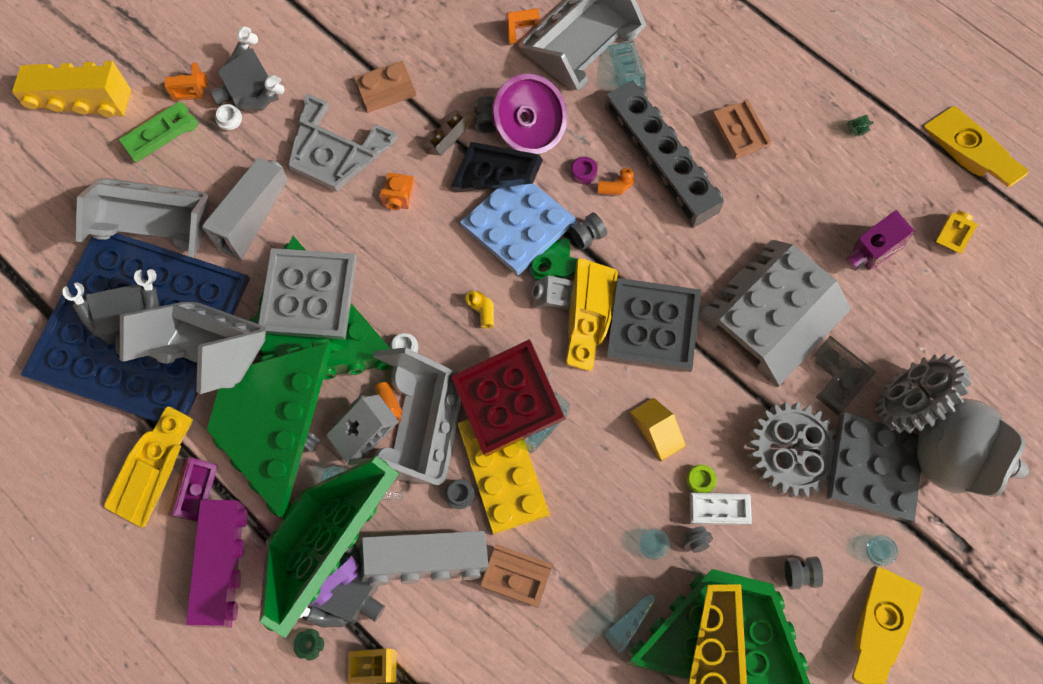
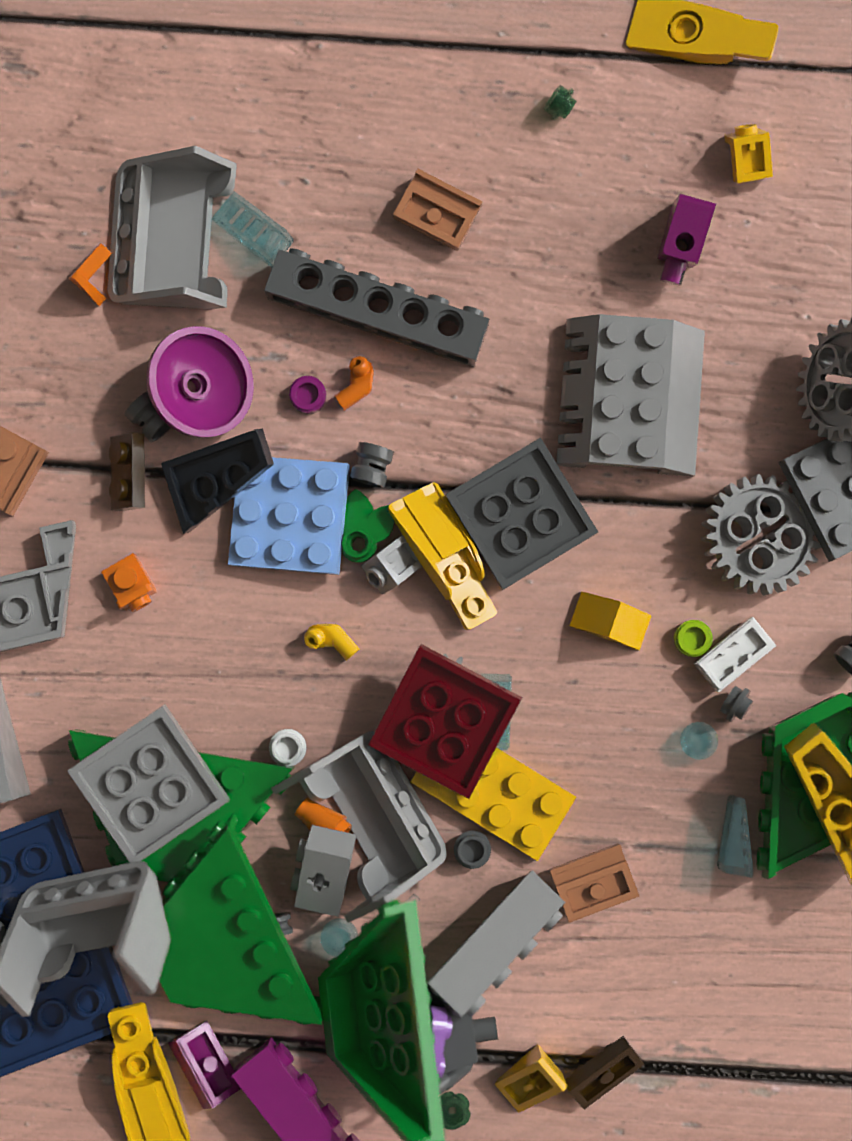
camera: 40 degrees left, 15 degrees up
clear smoke plate [810,335,876,416] -> none

